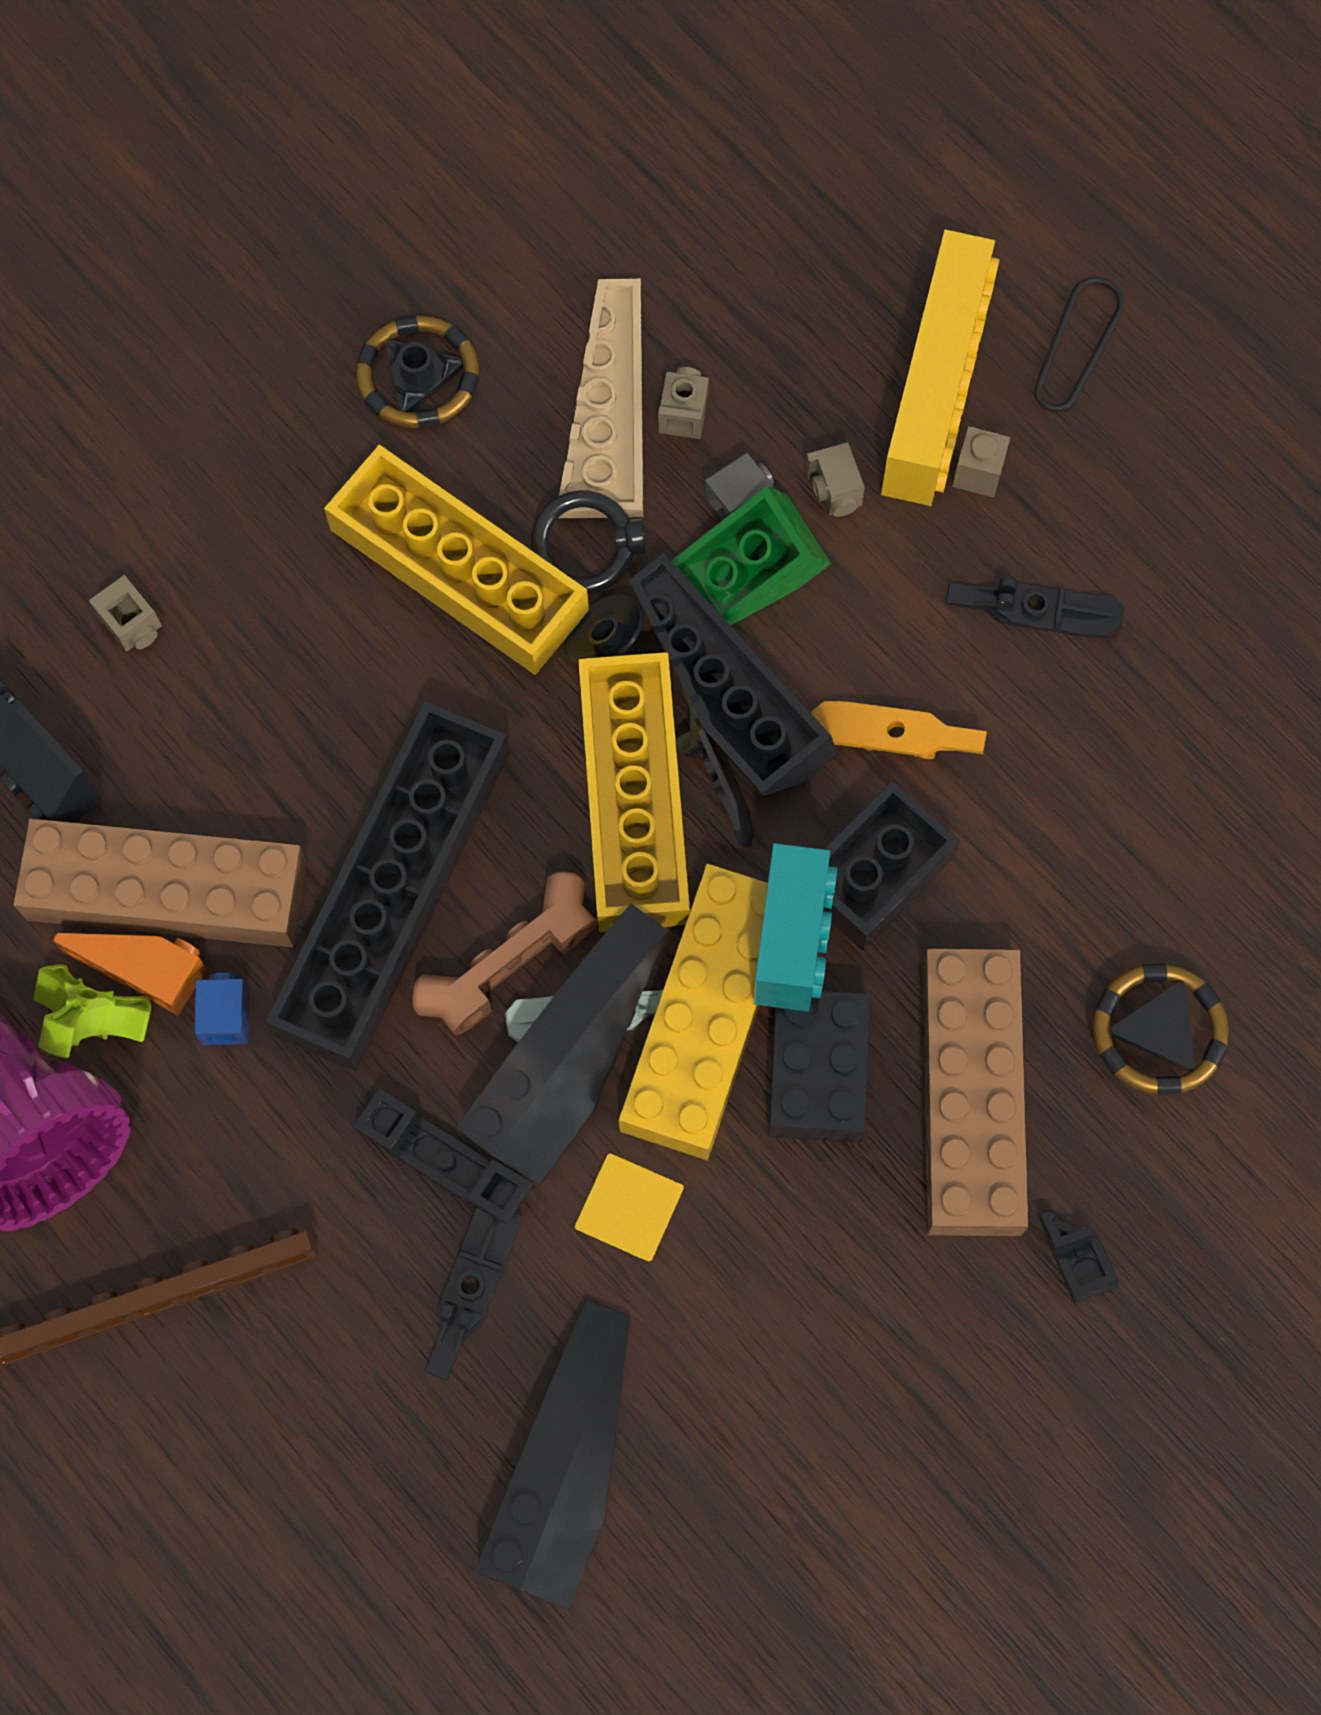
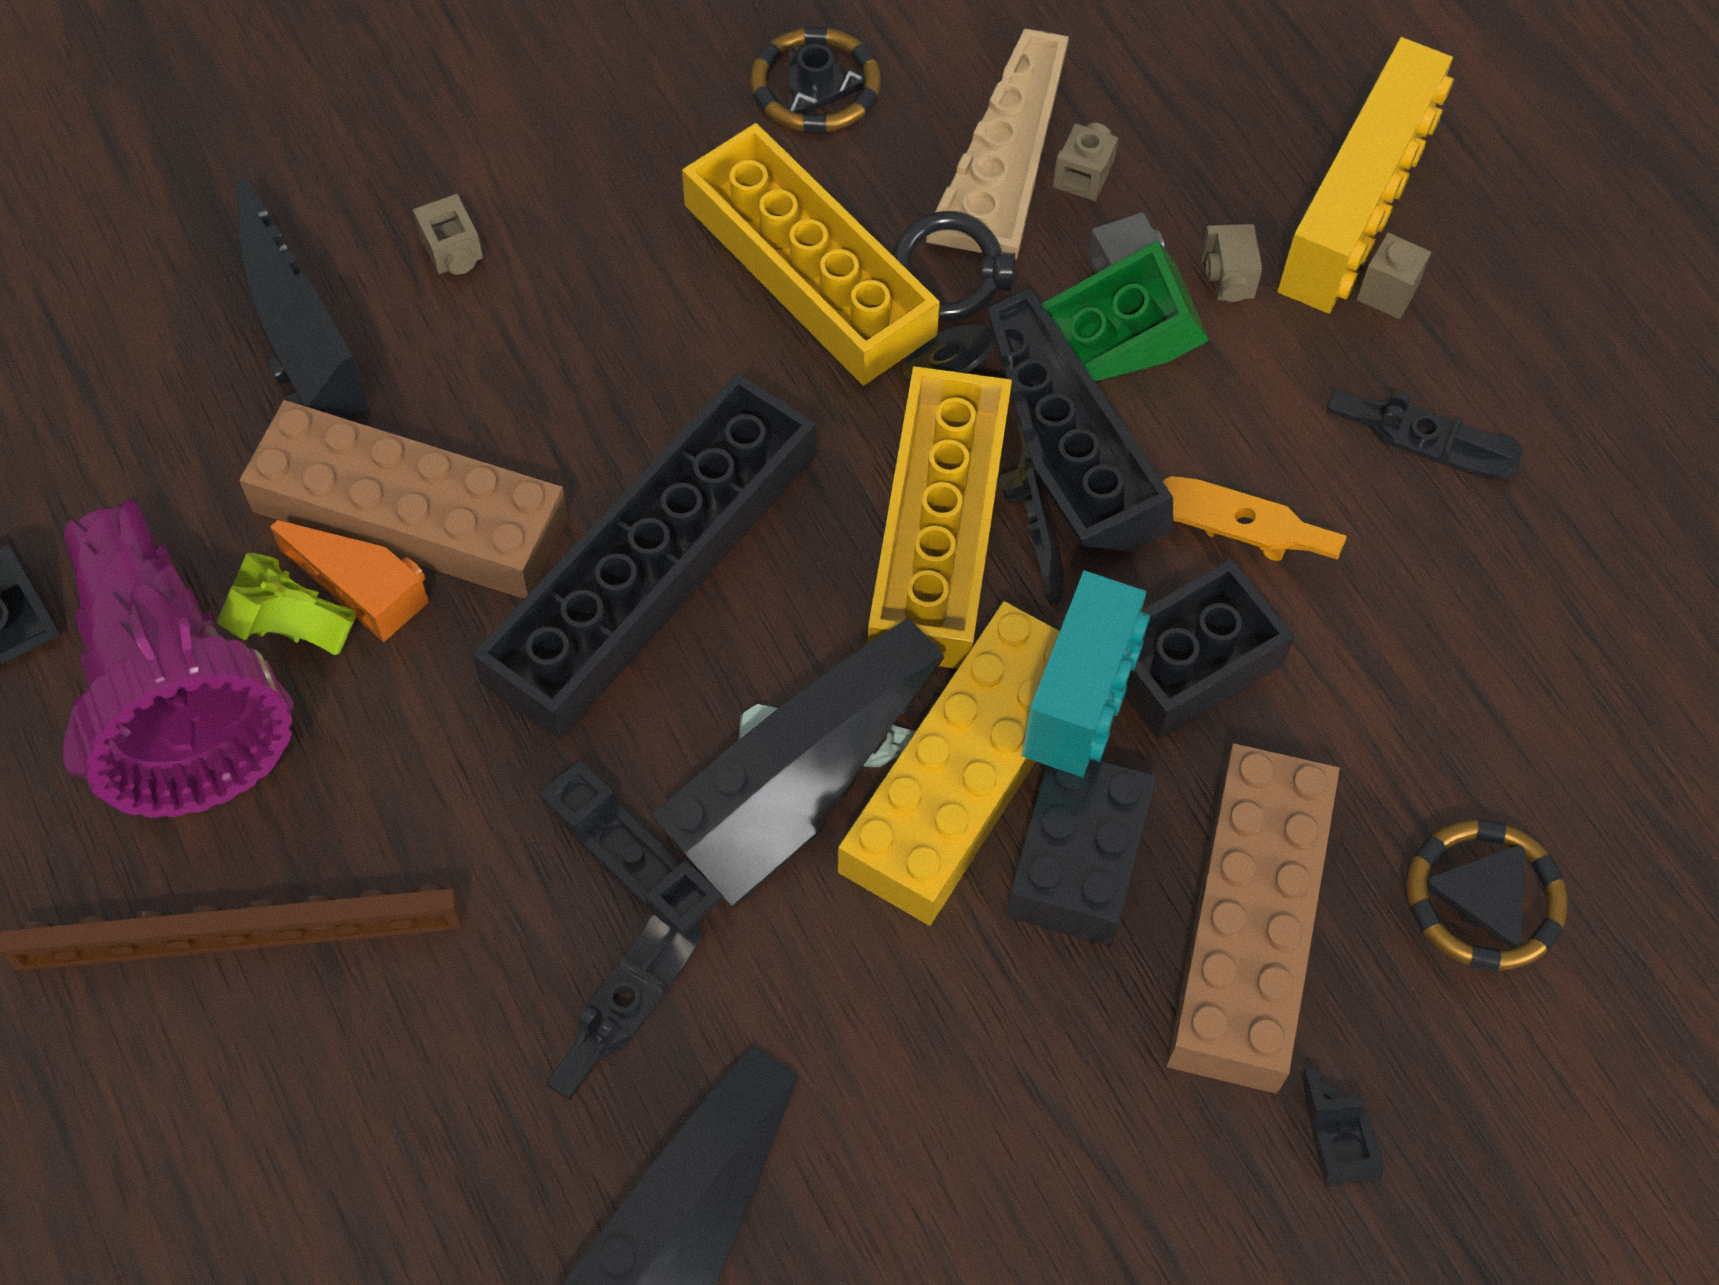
camera: 10 degrees right, 10 degrees down
blue brick [195,973,249,1045] -> none
nougat plate [413,872,598,1035] -> none
yellow sticker [575,1153,684,1261] -> none
black piece [1035,277,1125,411] -> none

